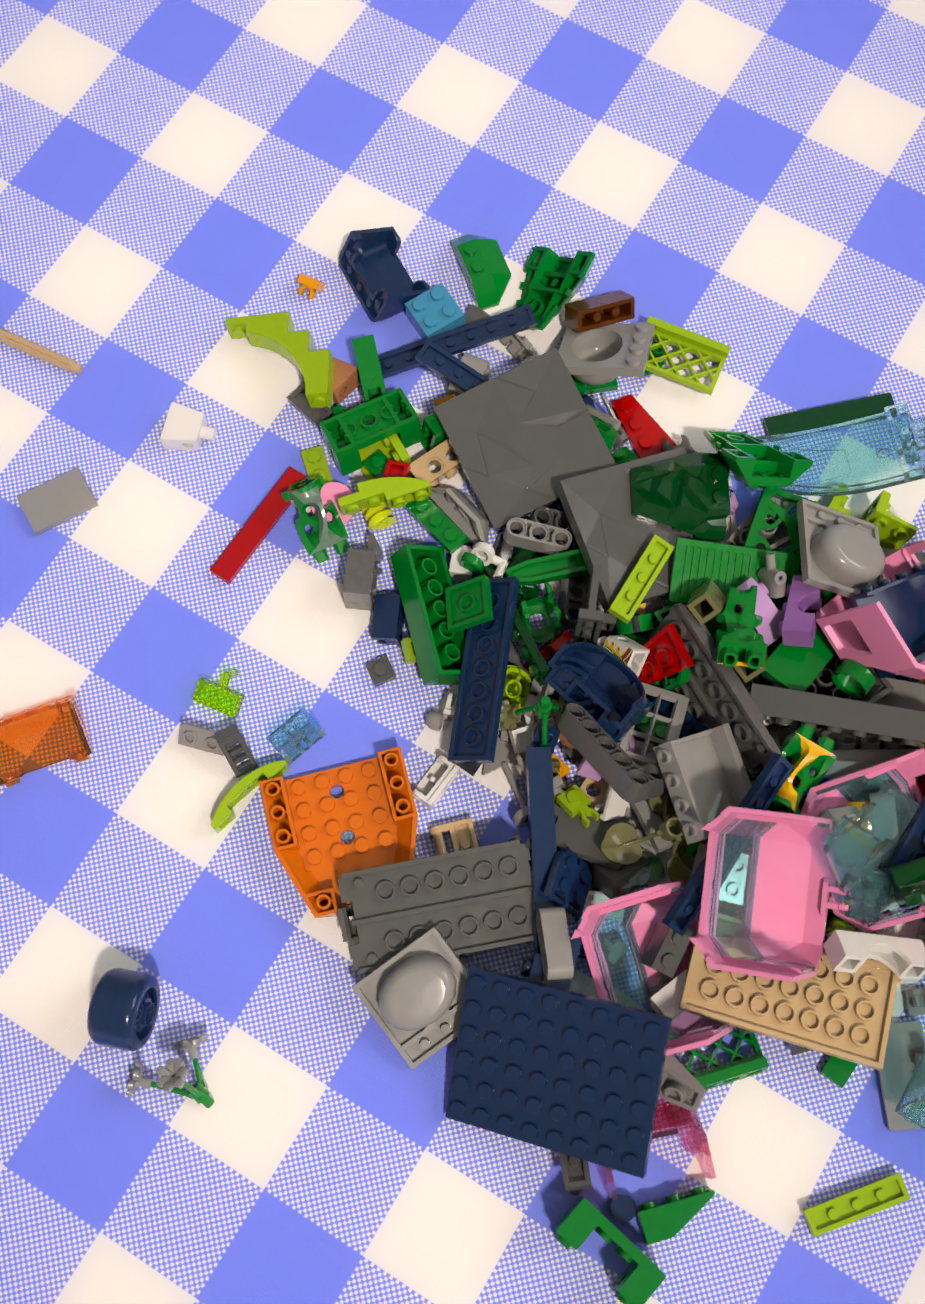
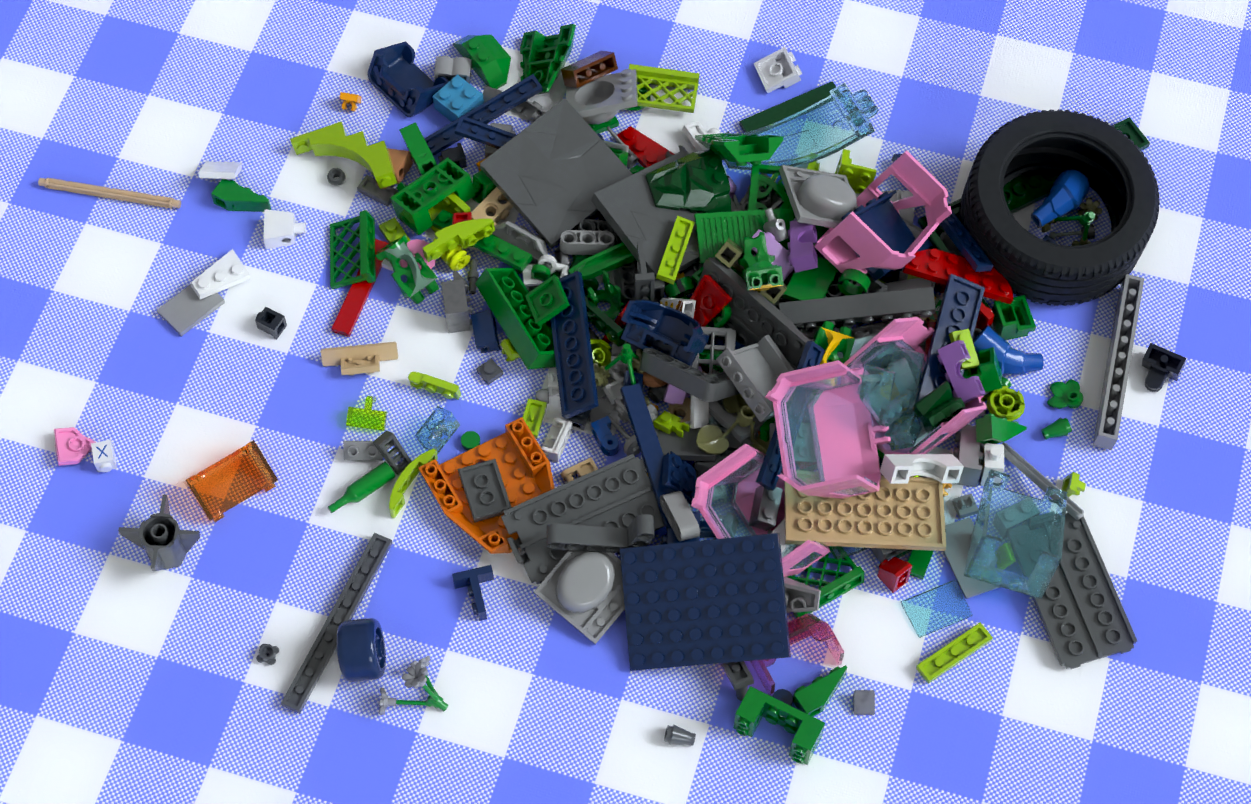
camera: 15 degrees left, 10 degrees down
none -> white wing [191,249,250,300]
none -> white tile [199,161,242,179]
none -> green slope [211,179,271,212]
none -> black brick [255,307,287,340]
none -> dark grey plate [256,644,279,665]
none -> dark grey plate [281,533,393,714]
none -> tan bracket [321,342,398,375]
none -> dark grey plate [327,168,346,186]
none -> green piece [327,462,396,513]
none -> green fence [330,210,376,289]
none -> lime hinge [408,371,461,400]
none -> light grey brick [434,56,472,84]
none -> black brick [438,143,467,168]
none -> dark blue bracket [452,565,494,621]
none -> dark grey tile [458,459,511,523]
none -> green tile [461,431,481,451]
none -> dark grey bar [467,259,479,294]
none -> lime plate [523,398,547,439]
none -> dark grey beam [546,514,655,553]
none -> blue leg [591,416,619,456]
none -> dark grey cone [664,724,696,746]
none -> white plate [682,122,720,152]
none -> white plate [753,47,802,93]
none -> flat silver slope [853,690,875,715]
none -> red slope [877,557,912,593]
none -> clear light blue piece [901,579,973,638]

